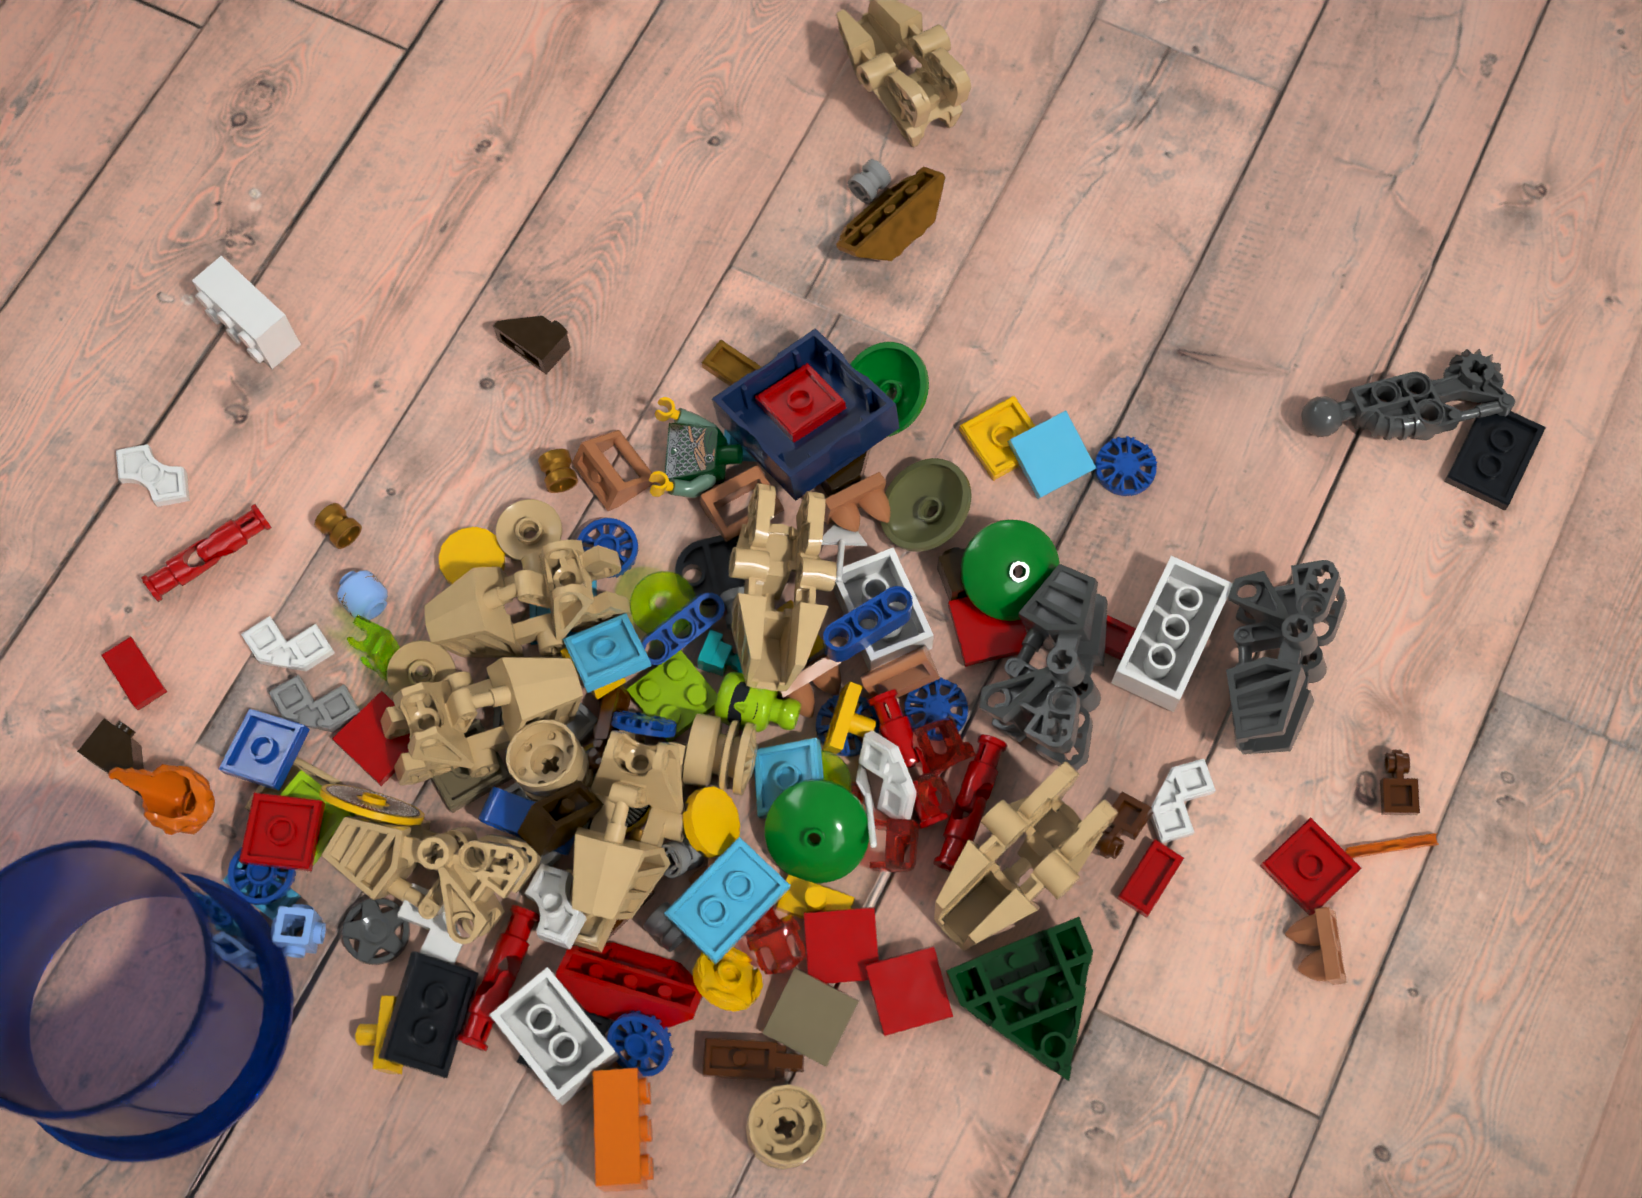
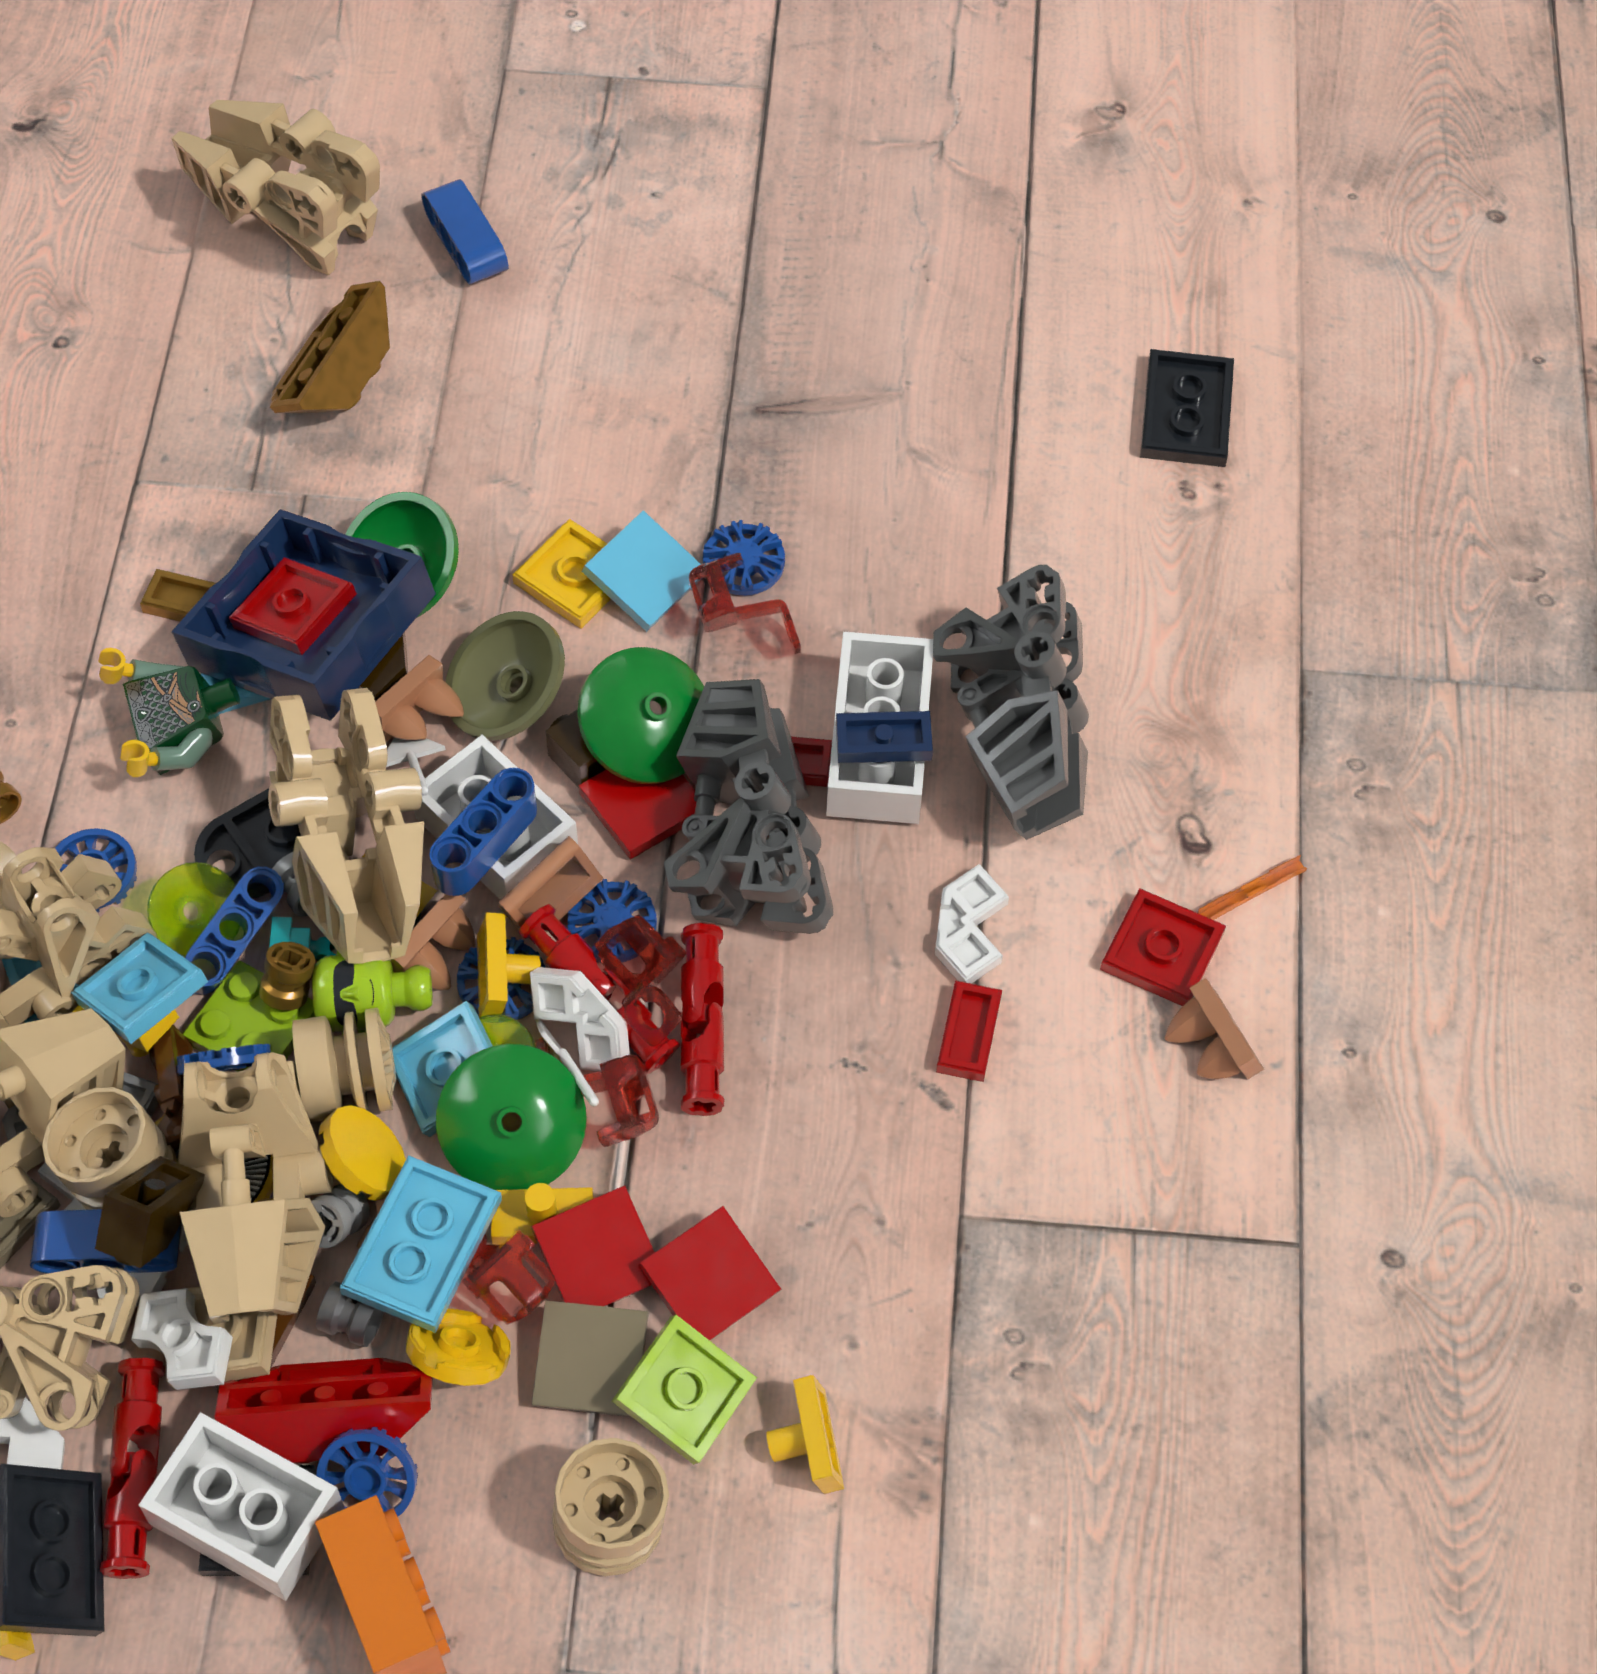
camera: 25 degrees left, 10 degrees down
nougat tile [572,430,655,511] -> none
nougat tile [700,465,784,542] -> none
reddish brown hinge [702,1038,805,1081] -> none
light grey wheel [848,159,891,203] -> none
tan piece [934,761,1118,951] -> none
dark green wedge [946,917,1093,1081] -> none
reddish brown plate [1095,791,1153,859] -> none
dark grey arm [1301,349,1515,440] -> none
reddish brown plate [1380,749,1420,815] -> none
none -> pearl gold wheel [259,942,315,1010]
none -> blue beam [421,179,509,285]
none -> lime plate [612,1314,757,1465]
none -> clear red piece [689,553,801,654]
none -> yellow tile [766,1375,844,1494]
none -> dark blue plate [836,711,933,763]

